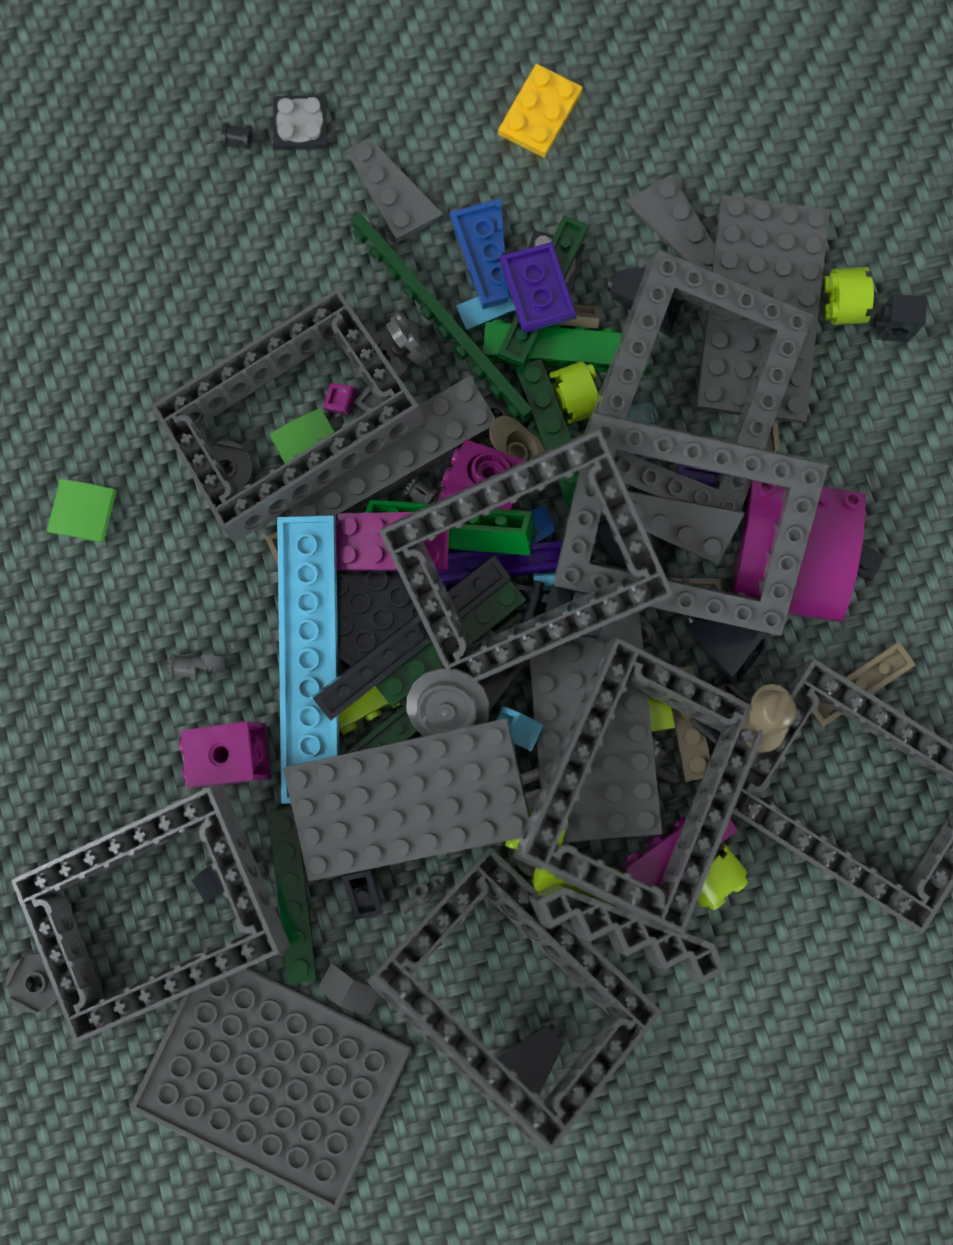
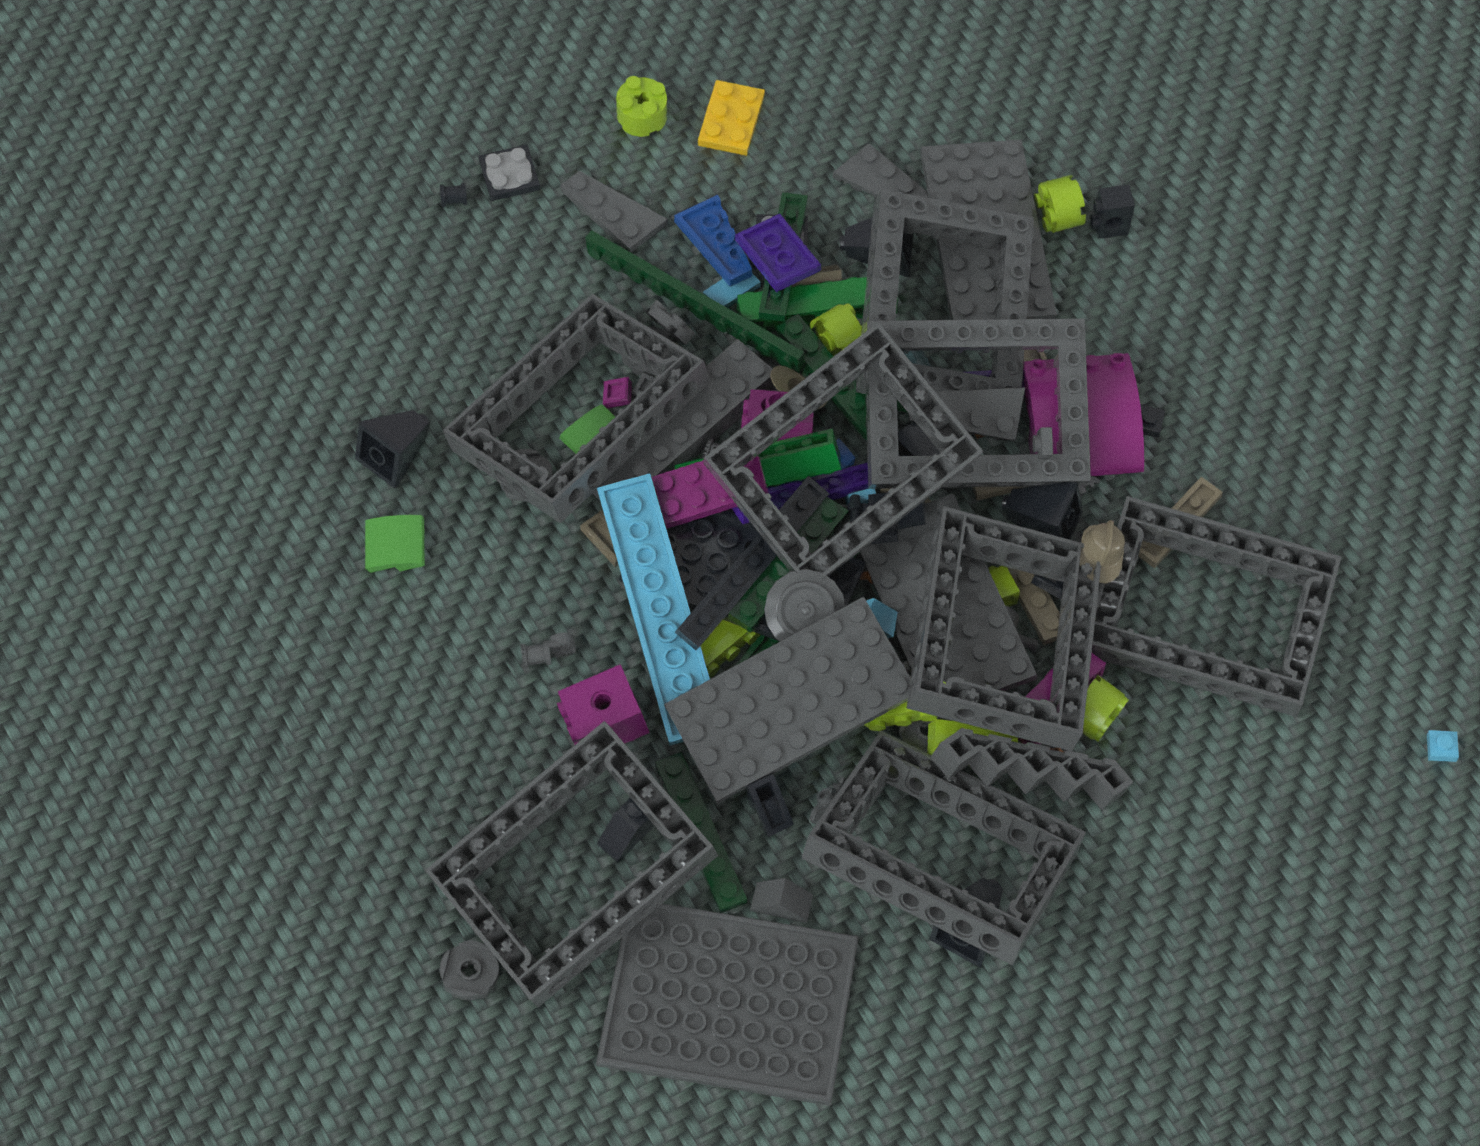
camera: 25 degrees left, 20 degrees down
none -> black slope [355,410,430,489]
none -> lime brick [616,76,667,137]
none -> dark grey plate [1032,427,1053,459]

